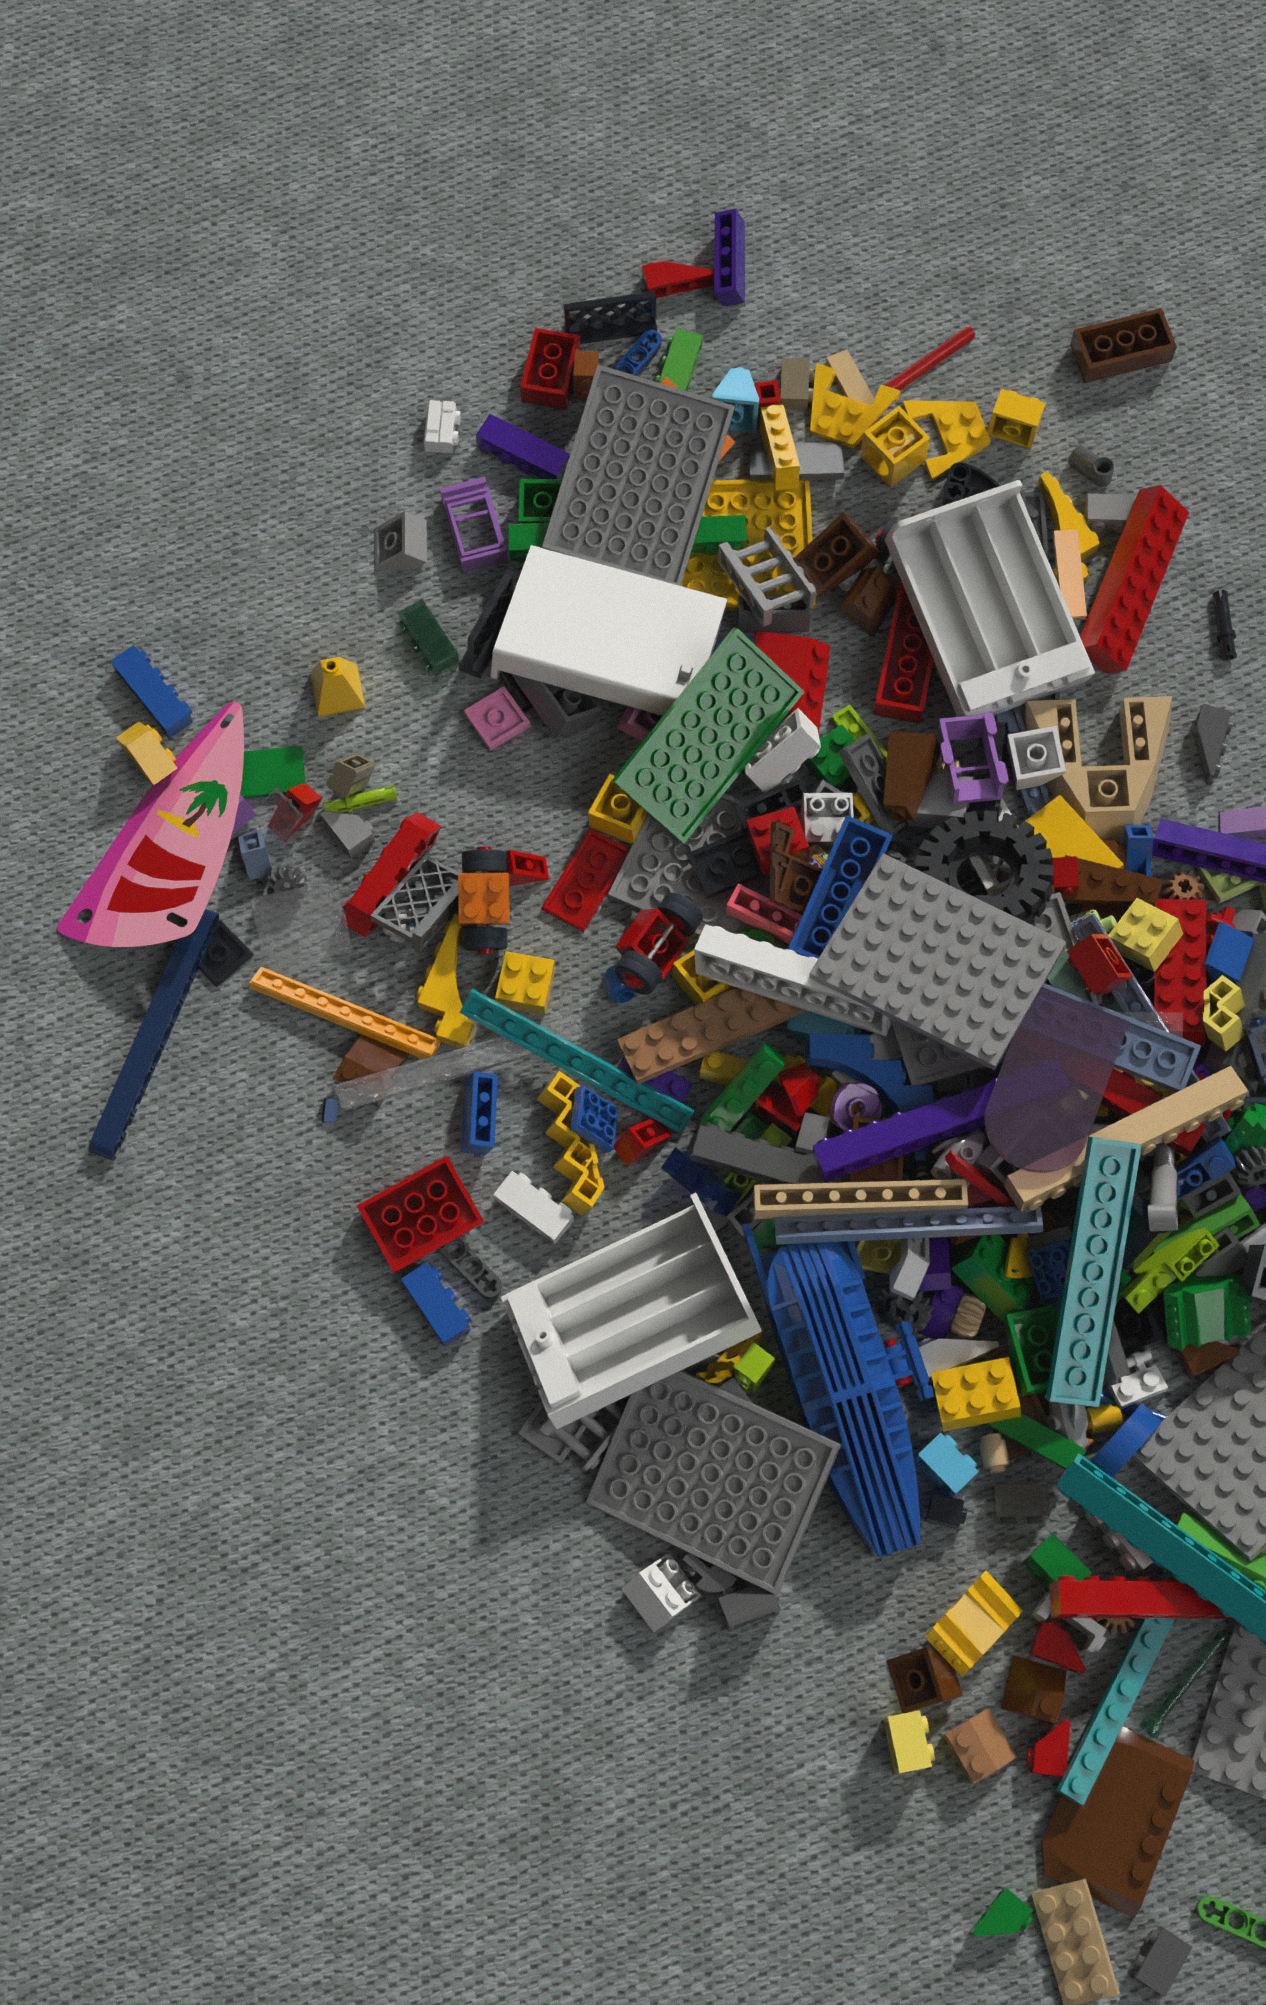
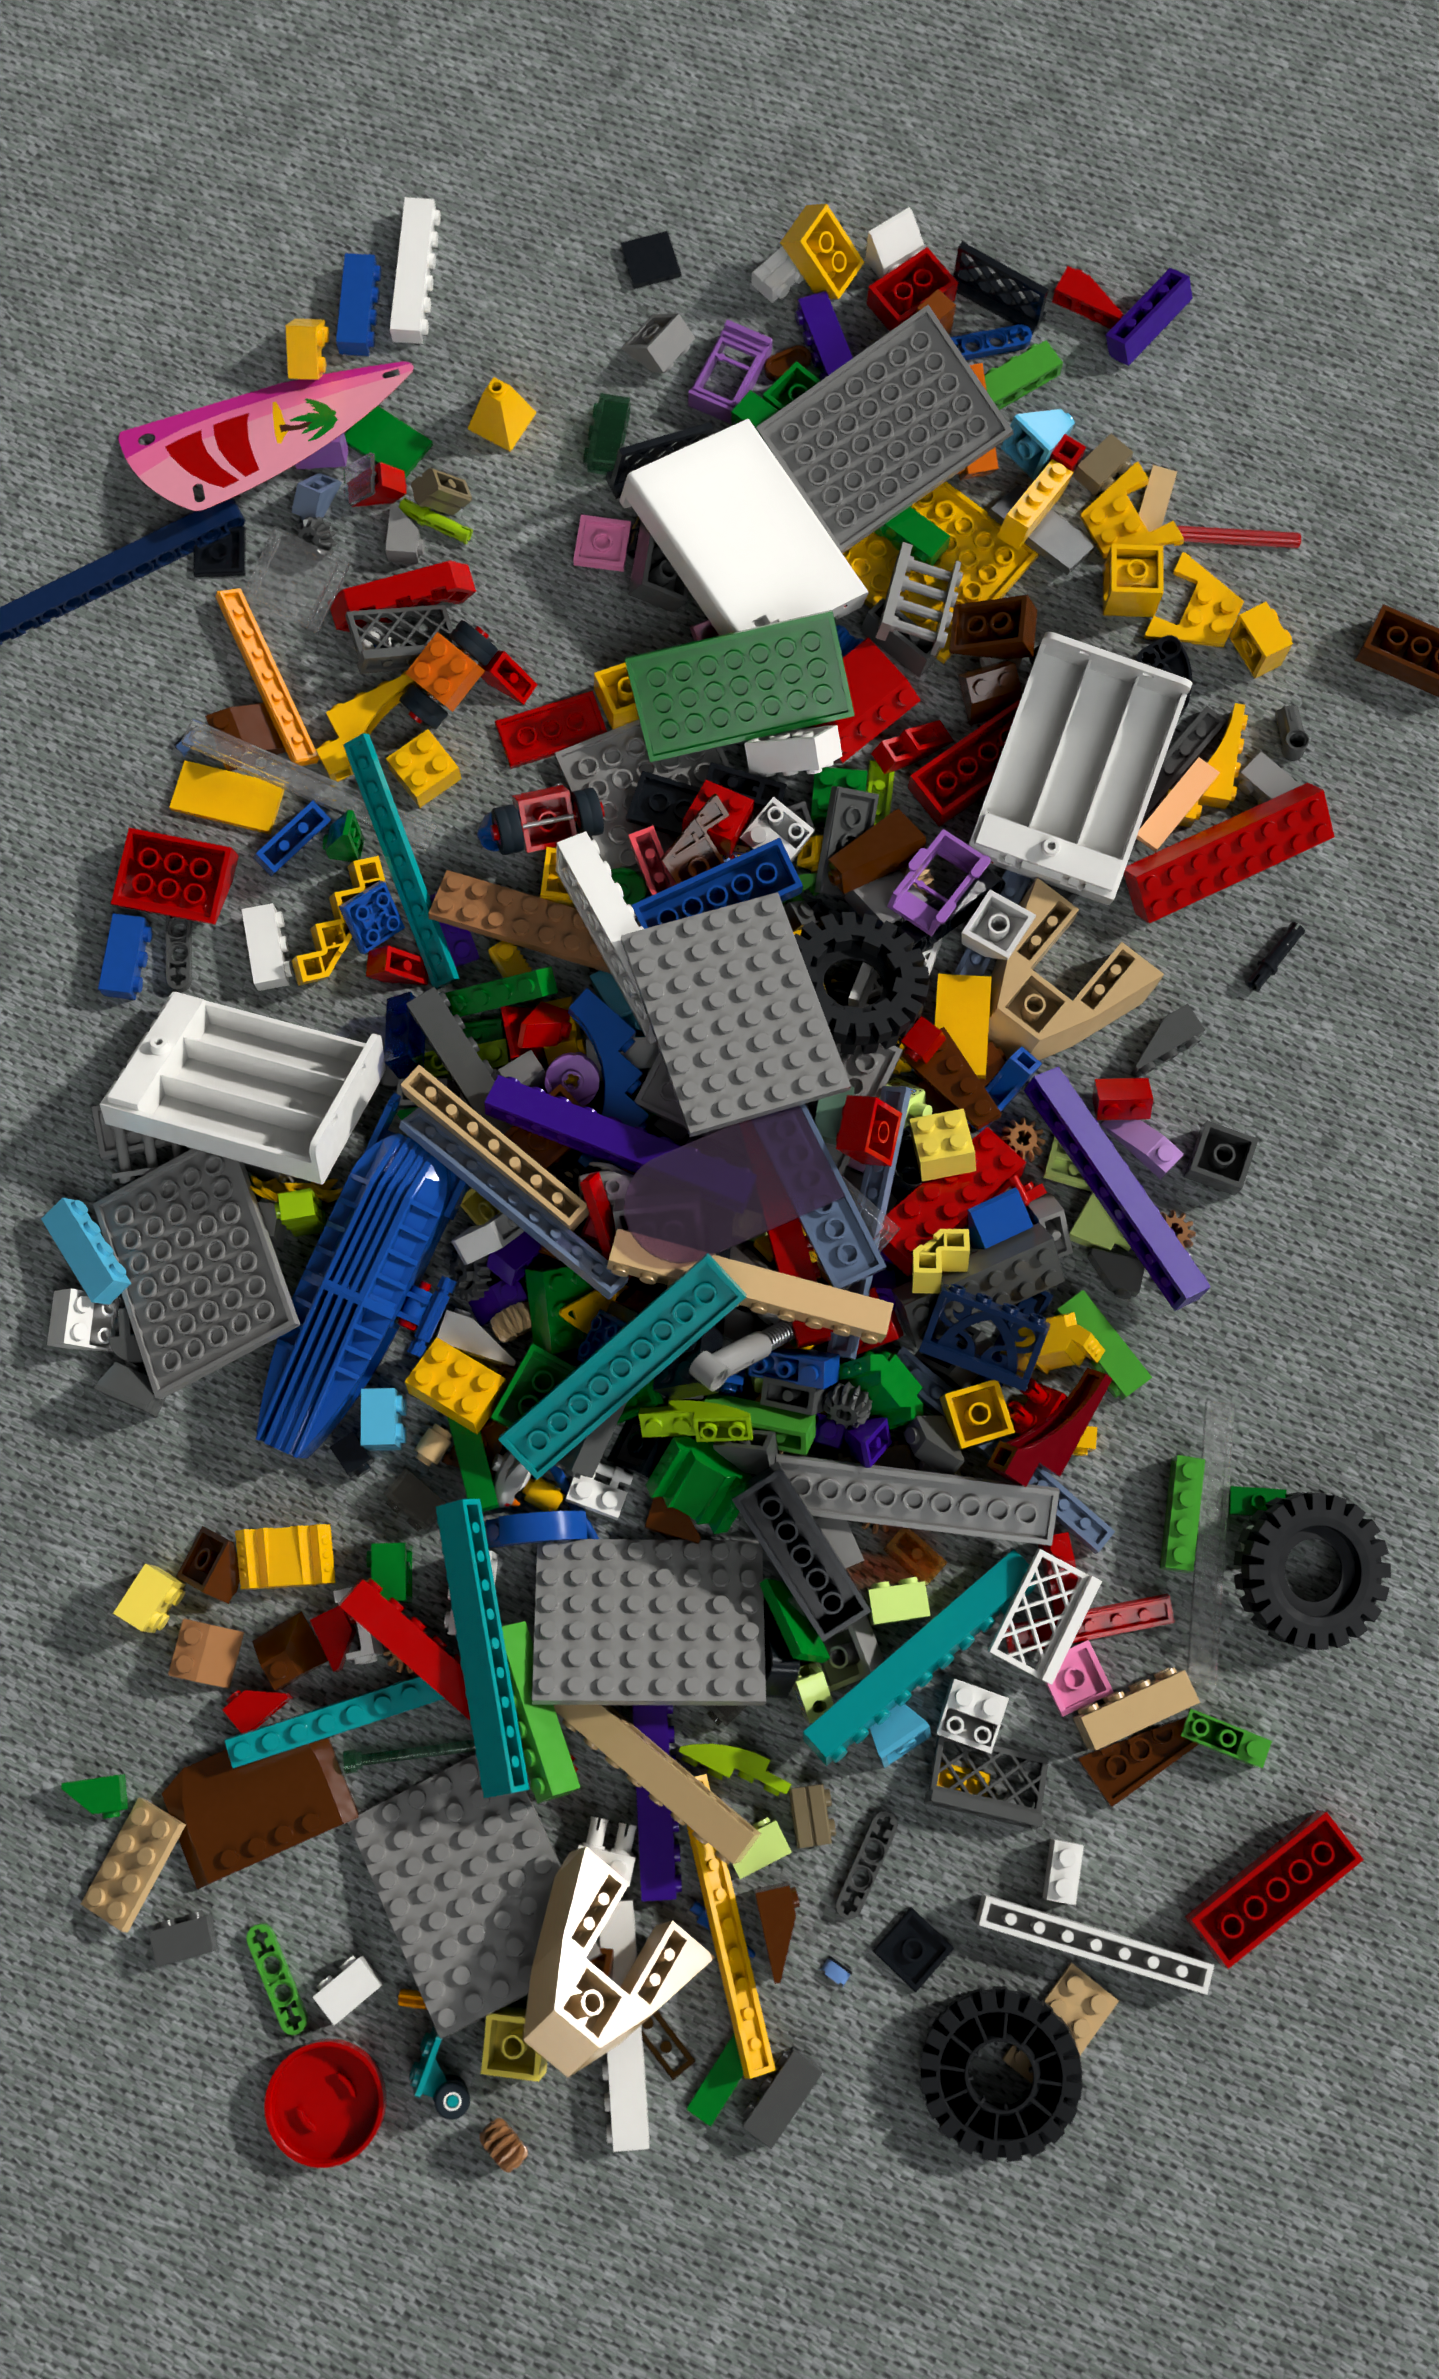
camera: 40 degrees right, 5 degrees up
none -> medium azure brick [41,1197,131,1305]
none -> yellow tile [169,760,285,835]
none -> green slope [323,810,365,862]
none -> white brick [390,197,440,344]
none -> black tile [620,231,681,289]
none -> reddish brown tile [764,345,811,382]
none -> yellow brick [780,204,865,300]
none -> white slope [865,207,924,279]
none -> red slope [871,720,954,774]
none -> red brick [1092,1078,1153,1120]

